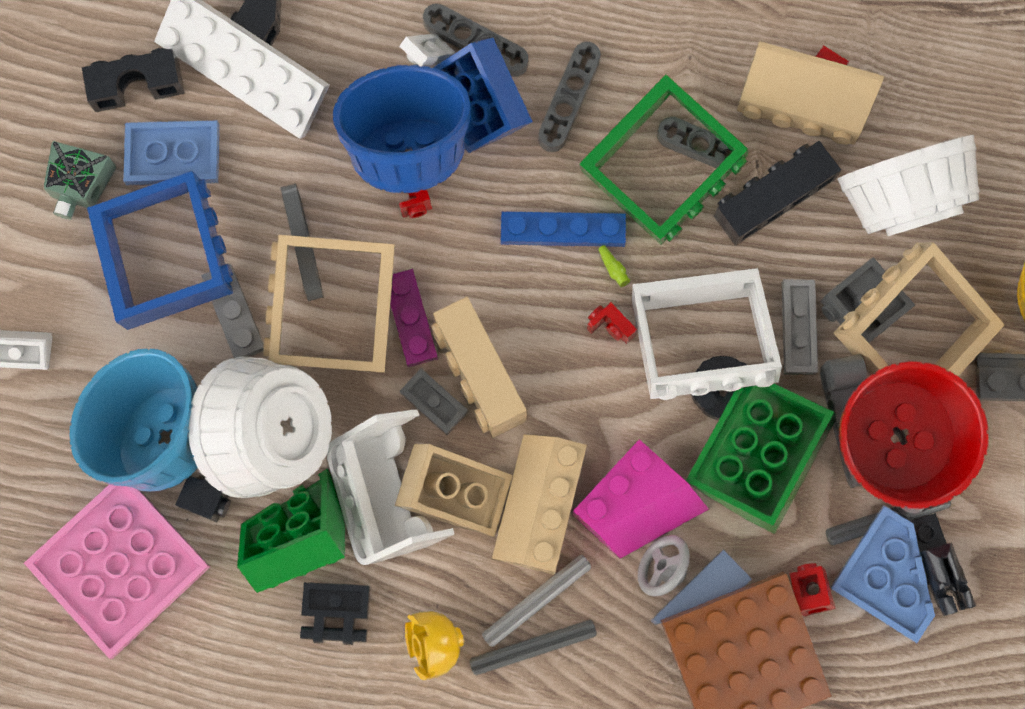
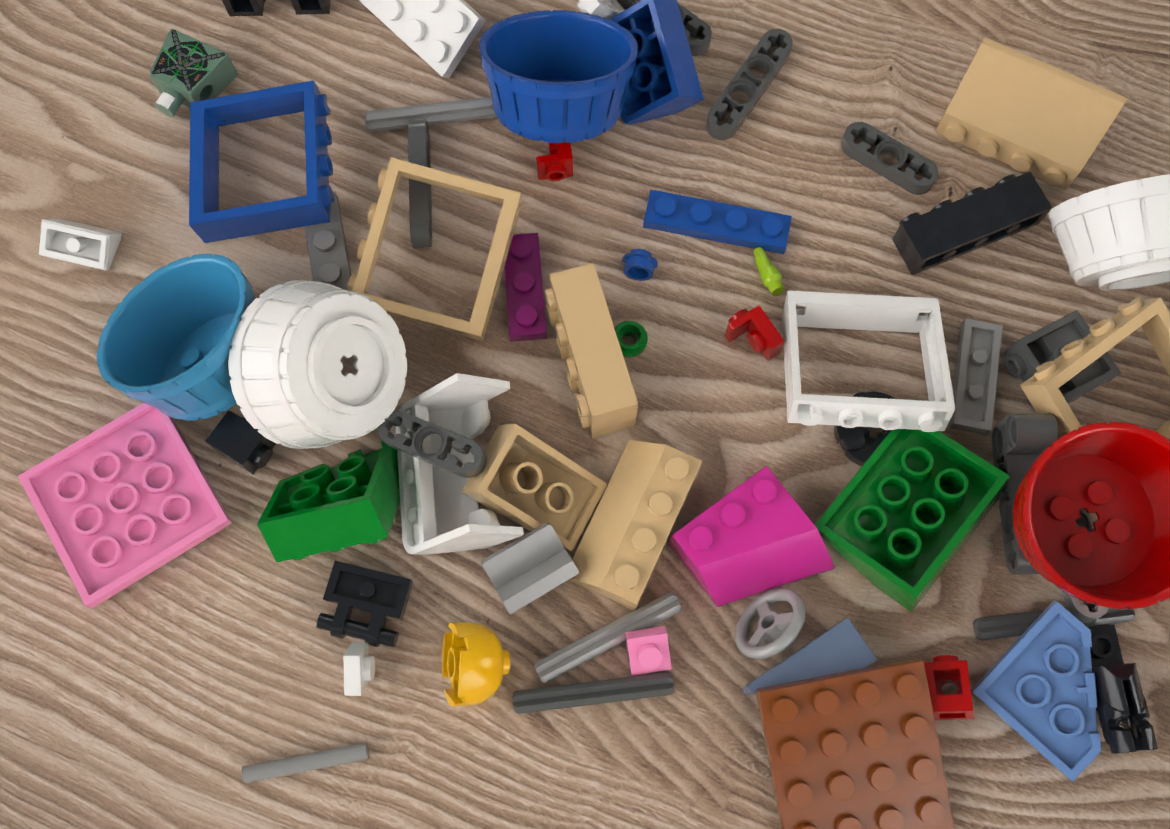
camera: 10 degrees right, 5 degrees down
medium blue plate [123,120,220,185] -> none
dark grey plate [399,369,468,435] -> none
green window [579,74,748,245] -> none
none -> white plate [343,642,375,696]
none -> light grey axle [365,96,497,132]
none -> dark grey beam [378,410,487,478]
none -> light grey panel [481,522,580,614]
none -> green plate [615,321,648,358]
none -> blue plate [622,249,658,281]
none -> bright pink plate [625,626,672,676]

